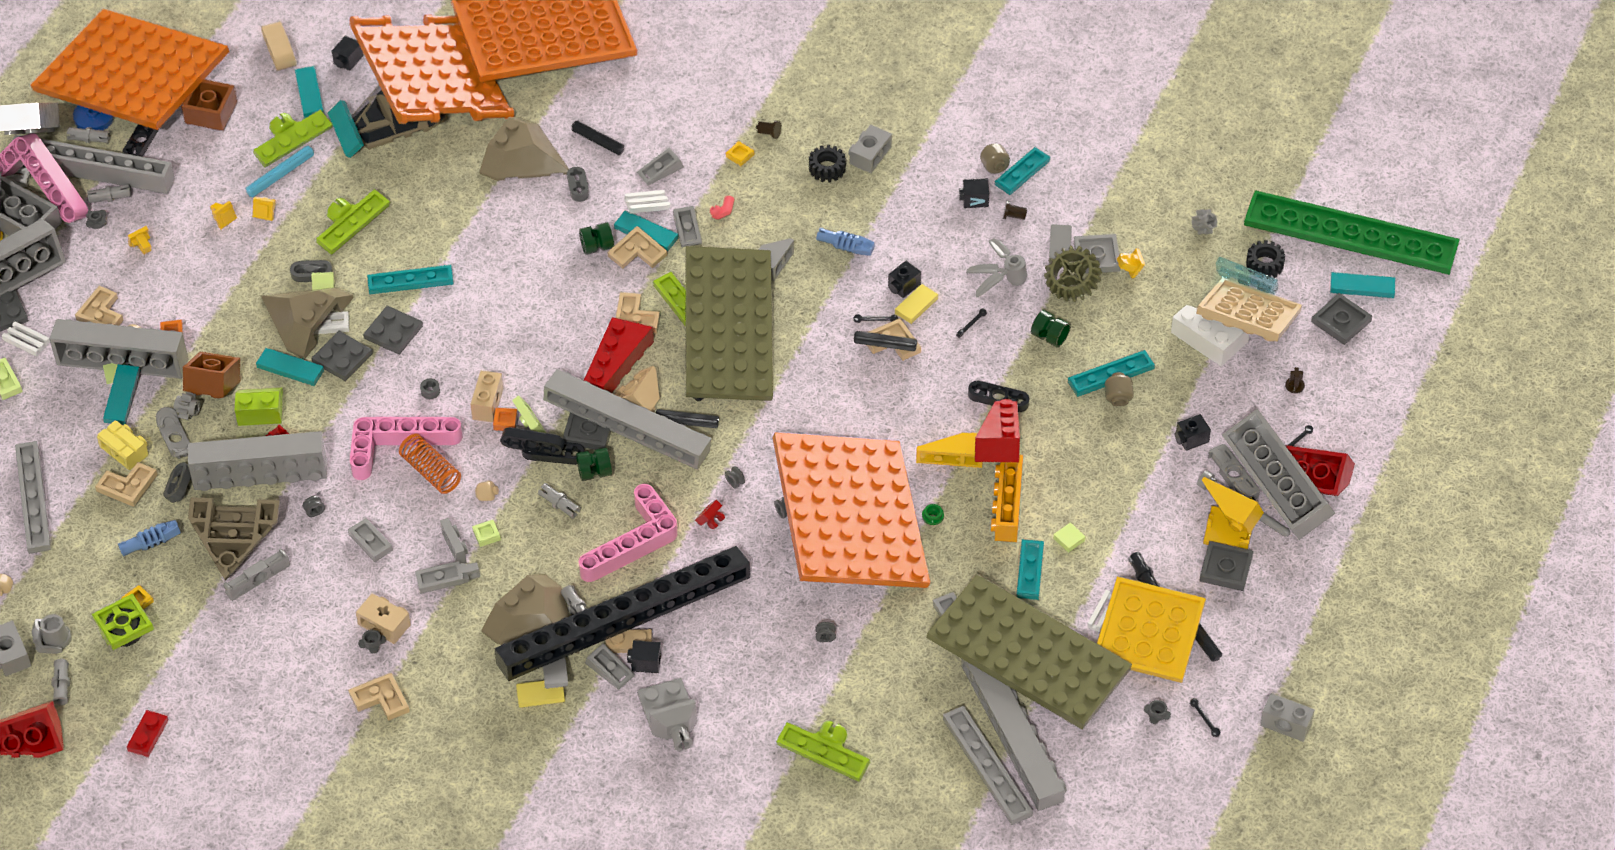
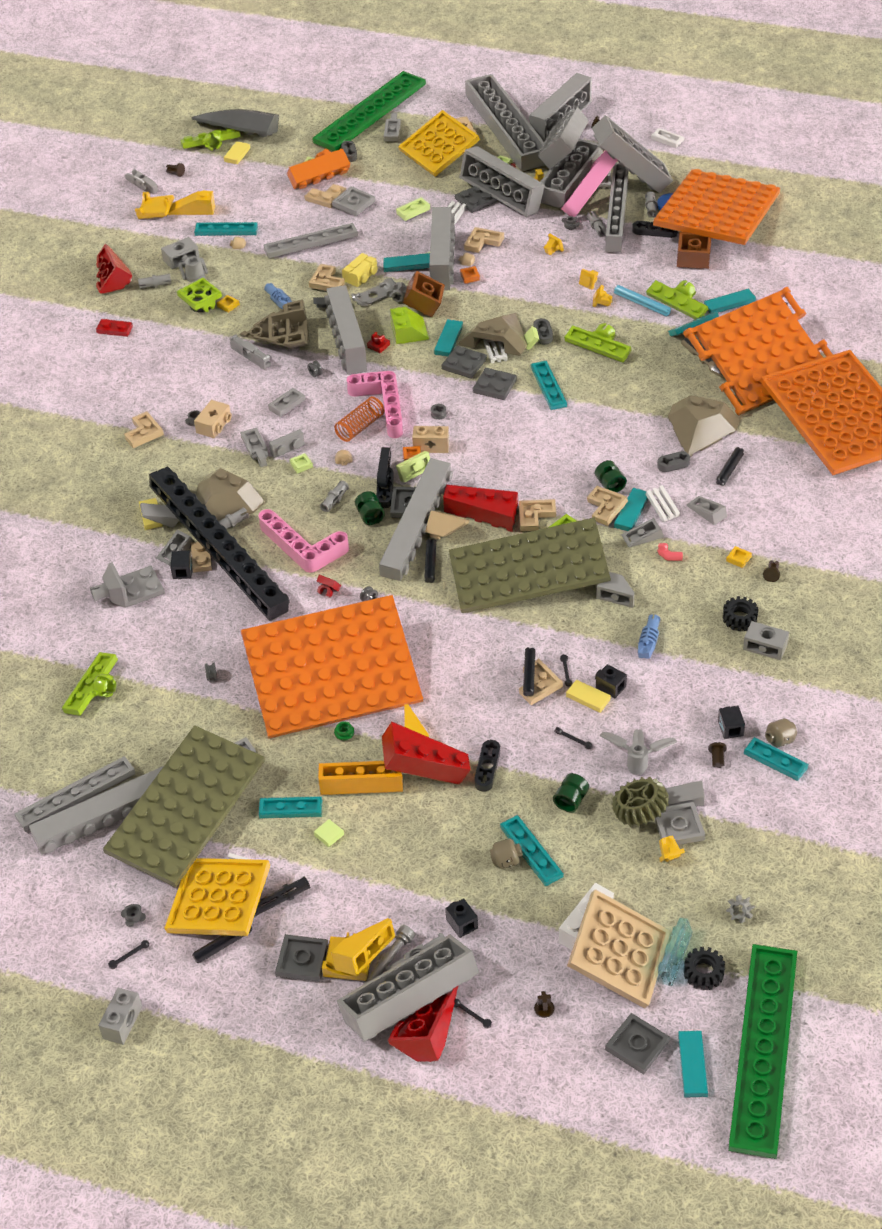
camera: 85 degrees right, 5 degrees down
tan beam [261,21,297,71] -> none

